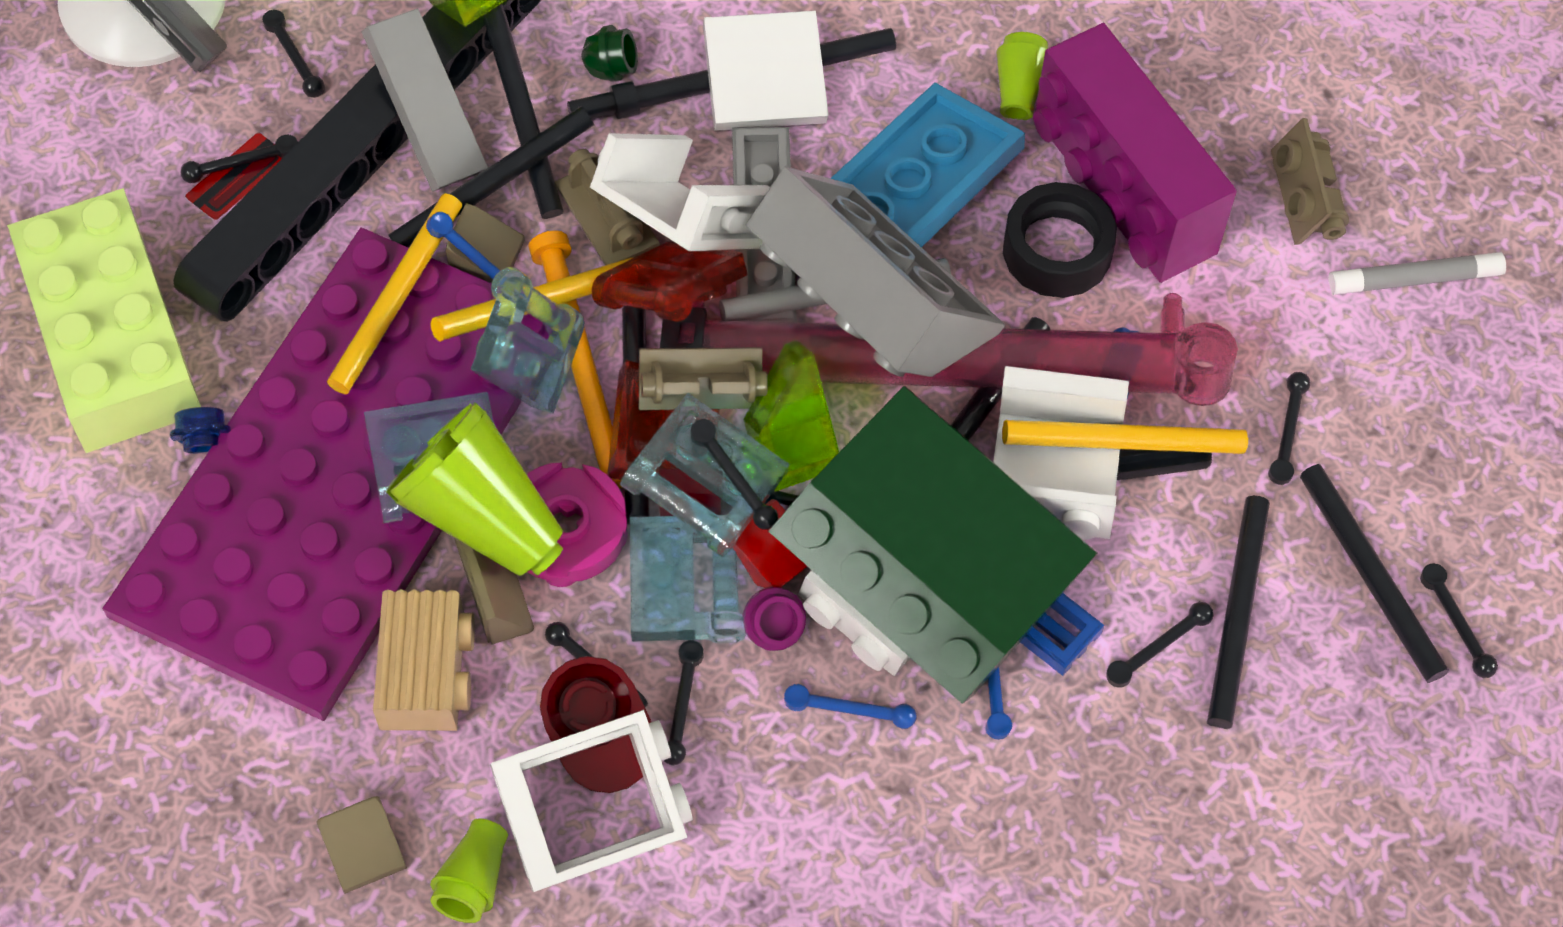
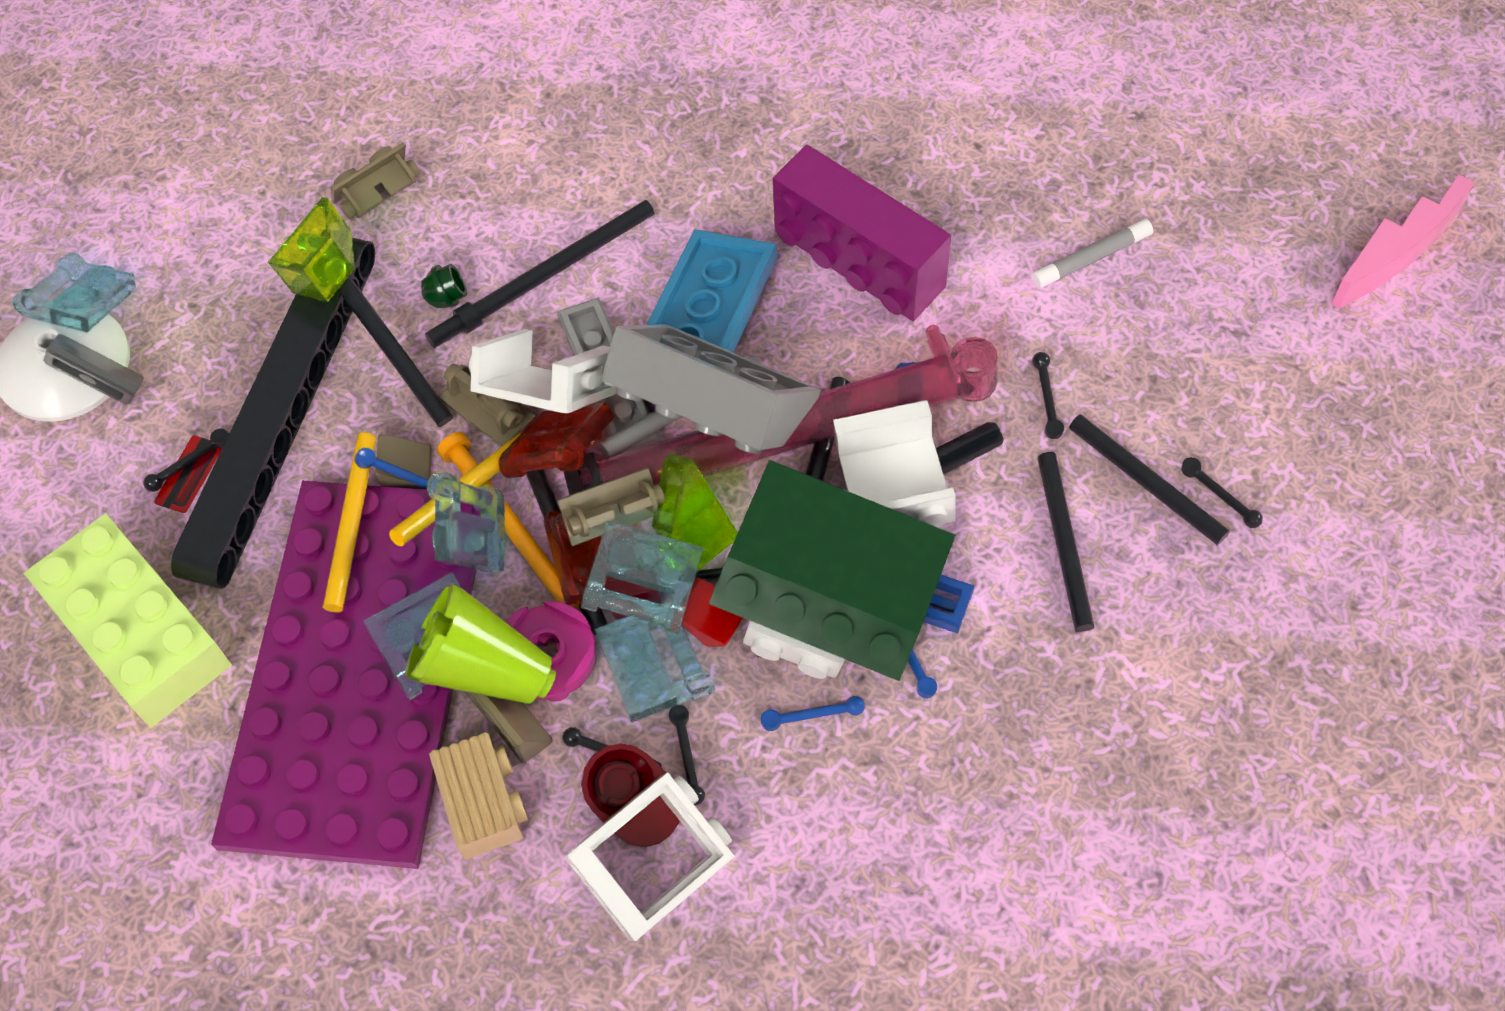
camera: 15 degrees left, 0 degrees up
clear blue plate [169,407,231,454] -> none
black hinge [262,10,325,98] -> none
dark tan slope [317,796,407,894] -> none
light grey tile [361,8,488,192] -> none
black bar [388,106,594,248] -> none
lime cone [430,818,508,923] -> none
black hinge [690,419,778,530] -> none
white tile [703,11,829,131] -> none
magenta plate [743,587,806,651] -> none
lime cone [996,32,1048,120] -> none
yellow bar [1002,420,1248,454] -> none
black tyre [1003,182,1117,298] -> none
black hinge [1106,601,1214,688] -> none
dark tan hinge [1271,118,1349,245] -> none

